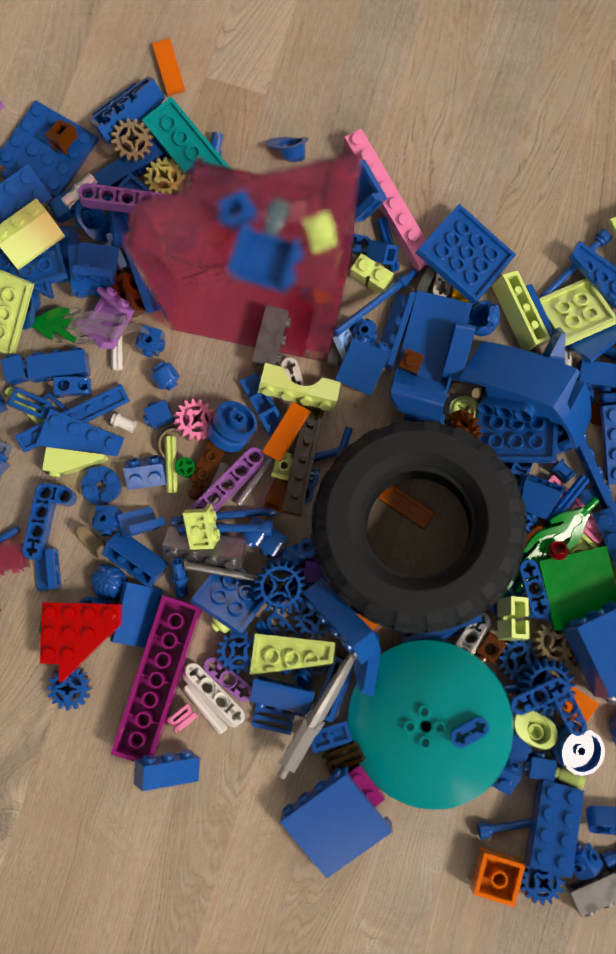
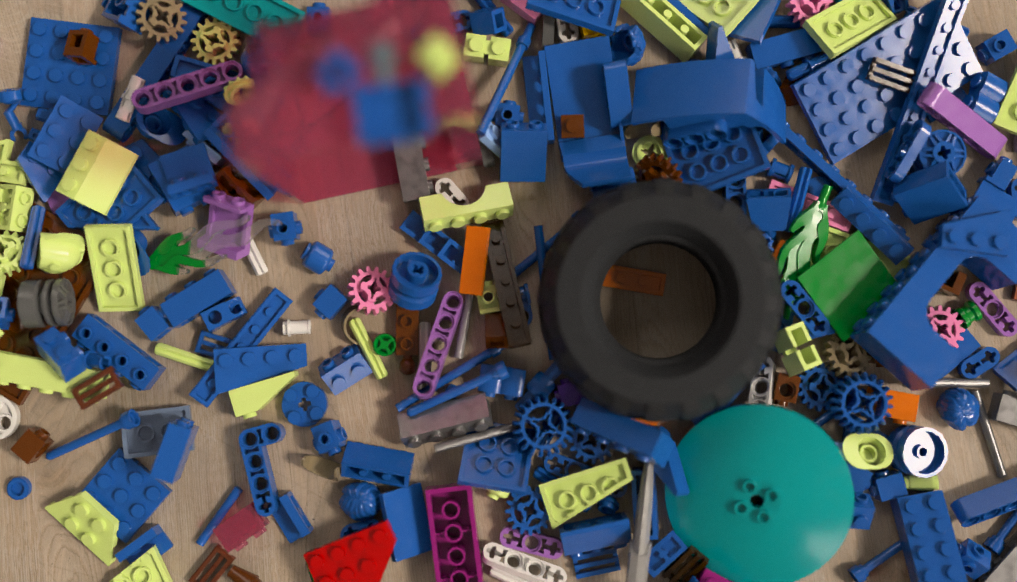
camera: 30 degrees left, 5 degrees up
blue tile [7,387,52,421] -> none
blue panel [116,507,166,538] -> none
blue pin [171,558,189,598] -> none
yellowish green bracket [183,504,220,550] -> none
blue plate [298,538,316,558] -> none
blue beam [450,716,489,748] -> none
blue beam [510,677,588,737] -> none
dark red plate [548,541,569,560] -> none

